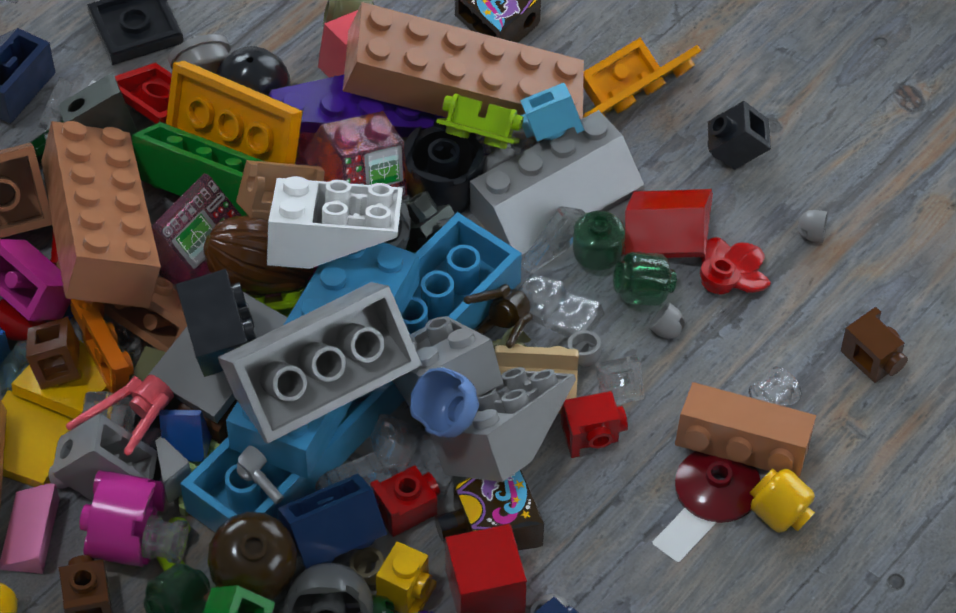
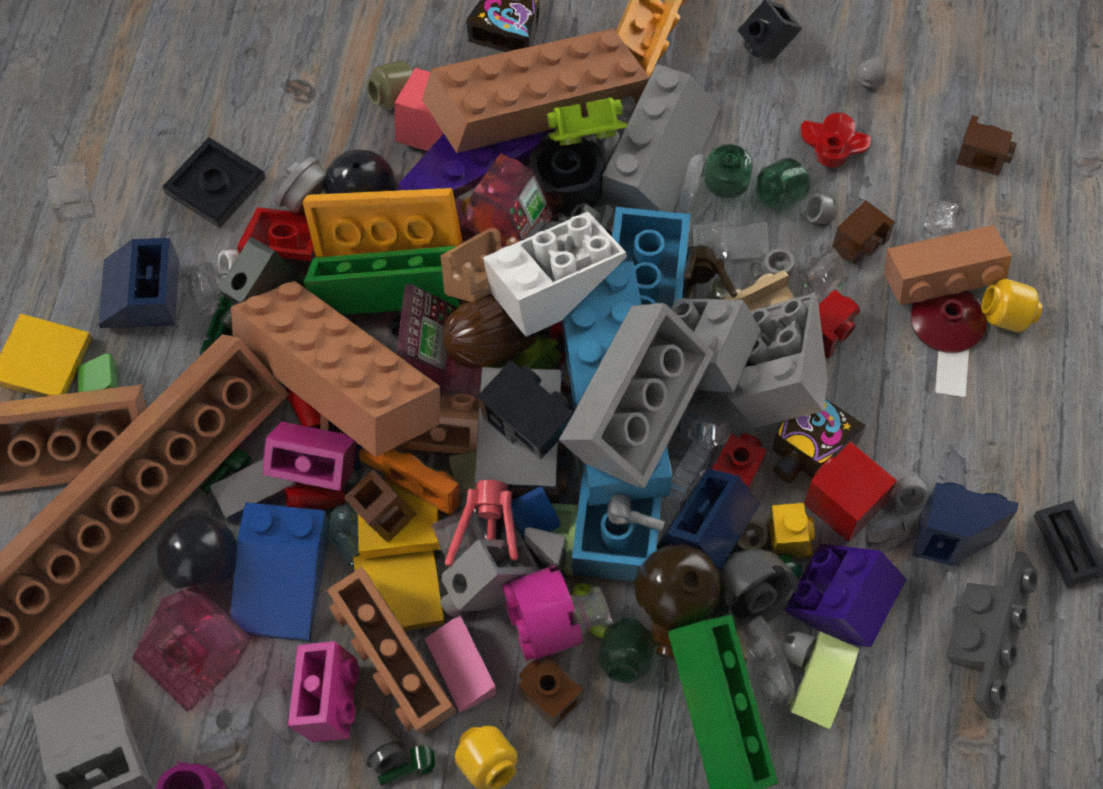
camera: 30 degrees left, 10 degrees up
medium blue hair [410,367,479,439] -> none
medium azure brick [520,83,584,142] -> none
red slope [624,189,713,259] -> none
none -> reddish brown brick [832,200,895,264]

